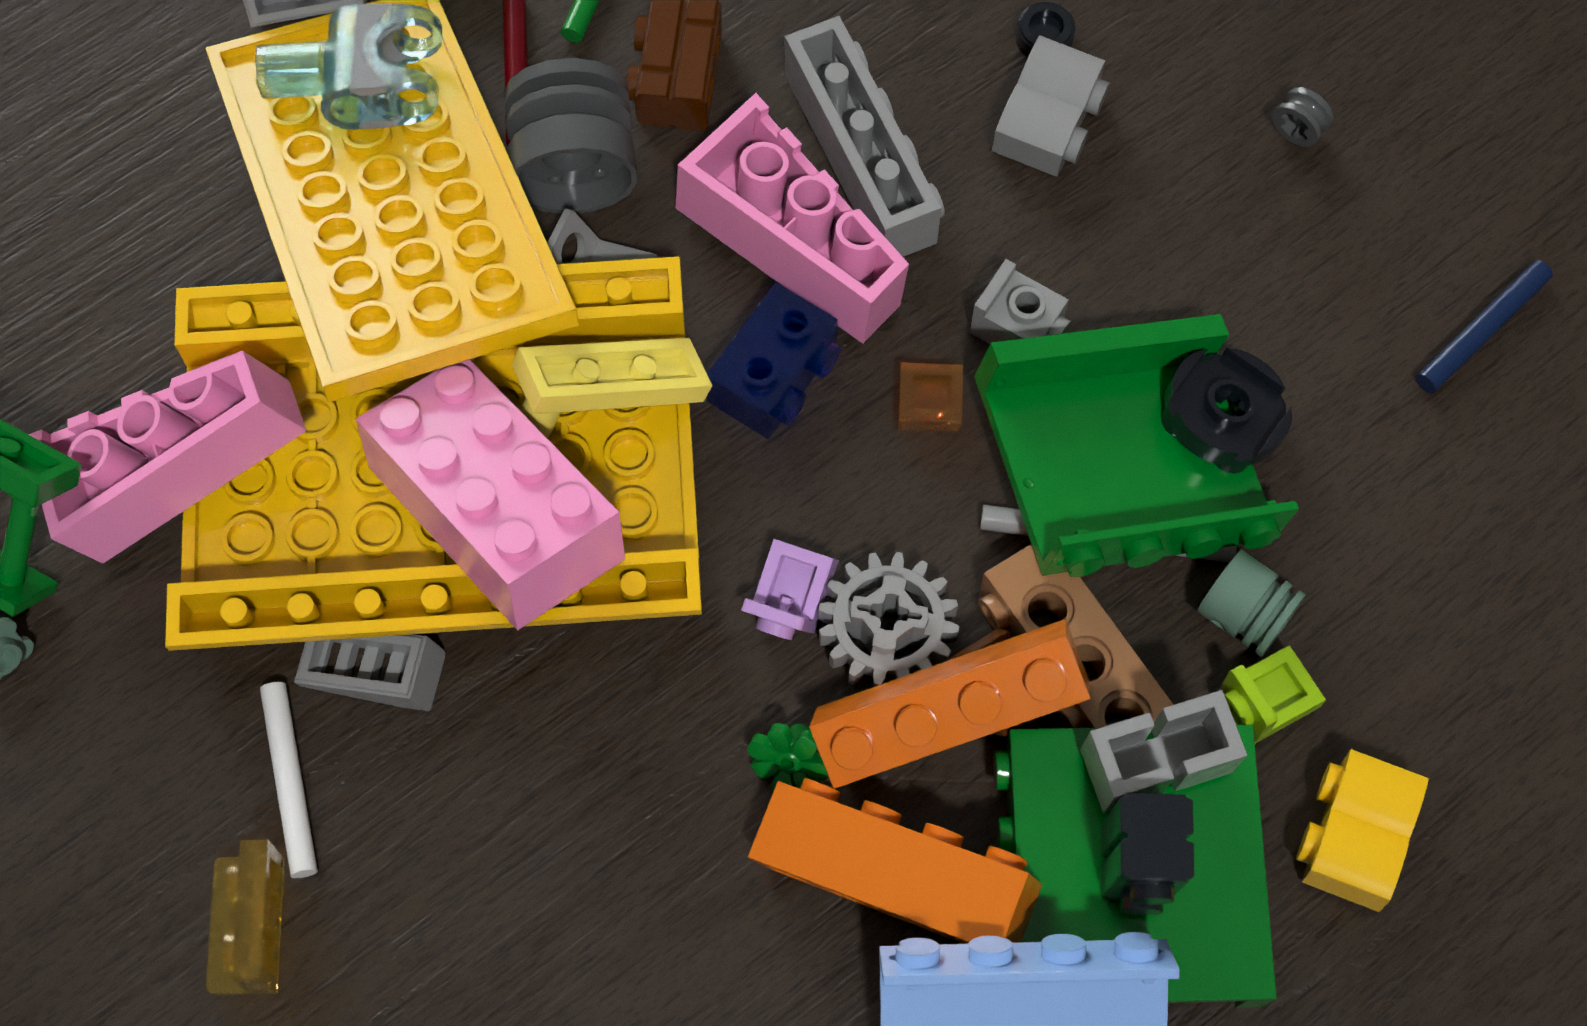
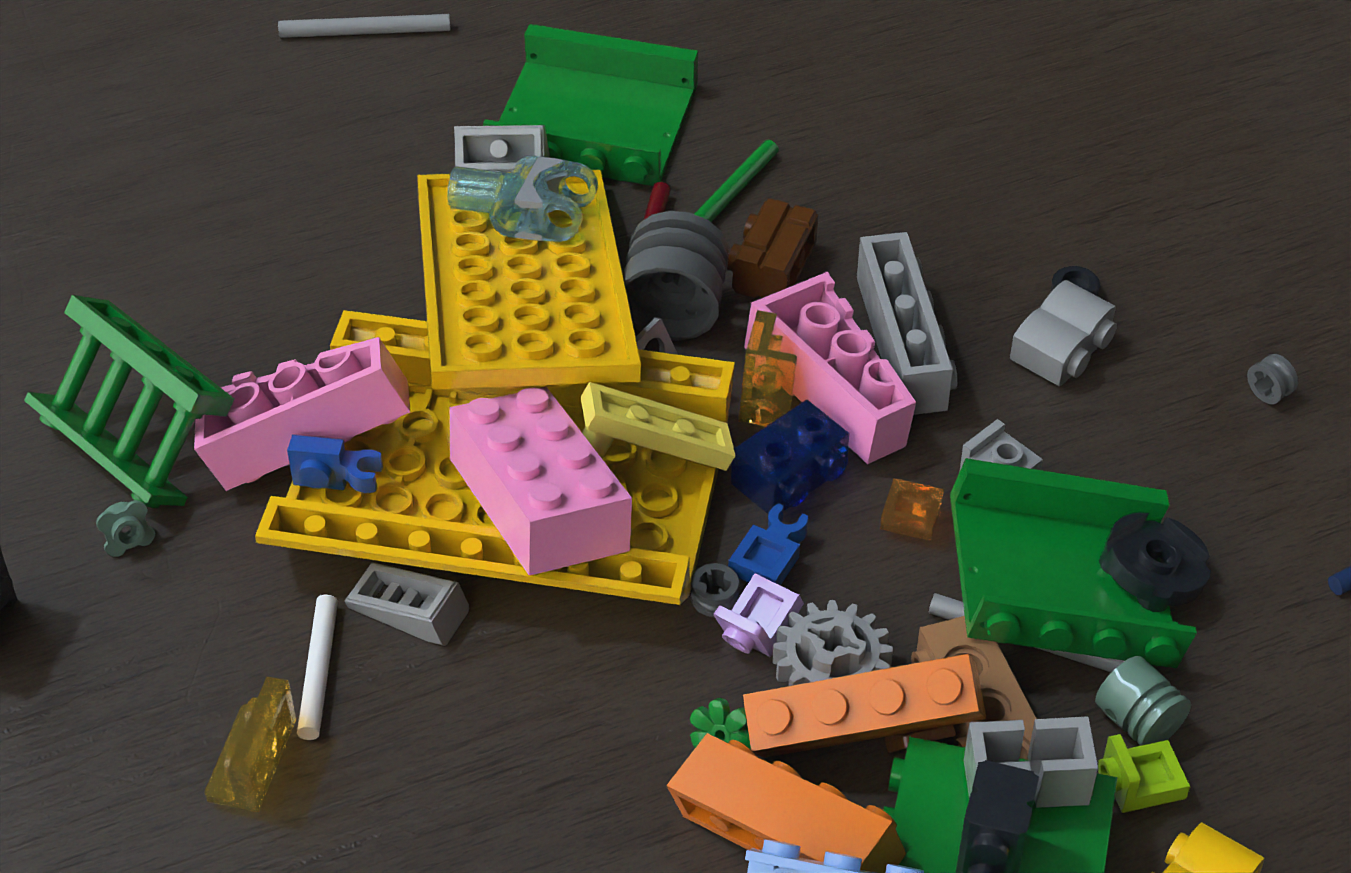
camera: 15 degrees right, 20 degrees down
none -> blue plate [287,435,383,493]
none -> dark grey bush [691,563,739,617]
none -> blue plate [728,503,808,586]
none -> clear yellow bracket [739,310,798,429]

